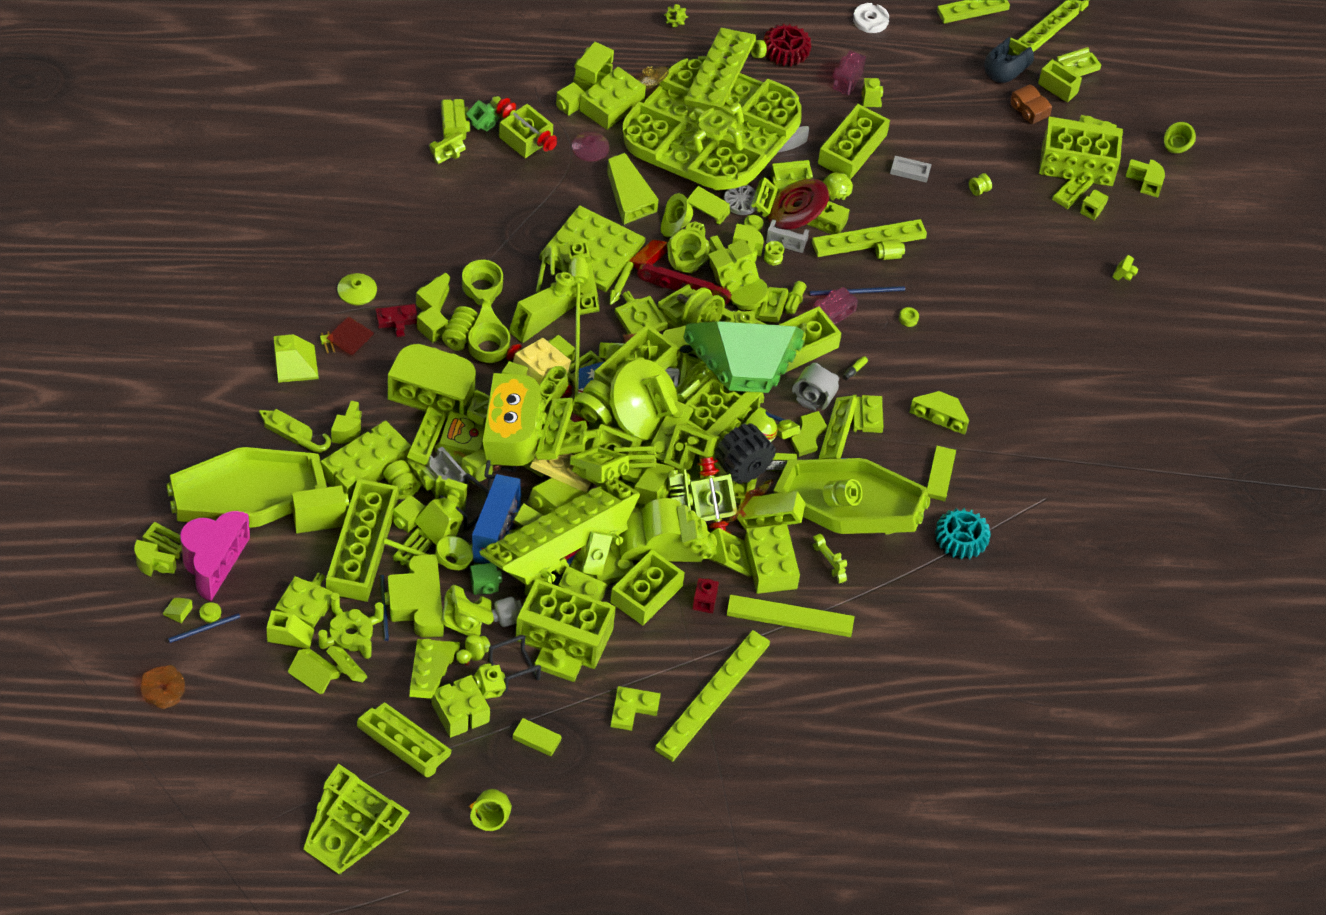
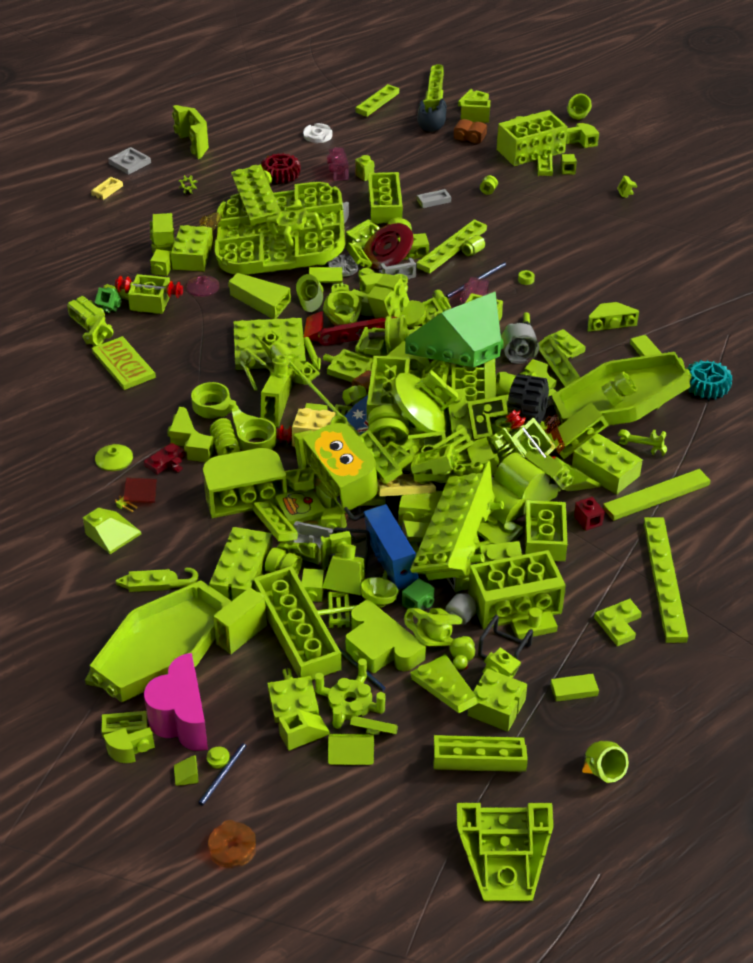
camera: 30 degrees left, 10 degrees down
lime brick [331,401,362,444] -> none
plate [580,531,613,576] -> none
none -> lime tile [92,336,156,390]

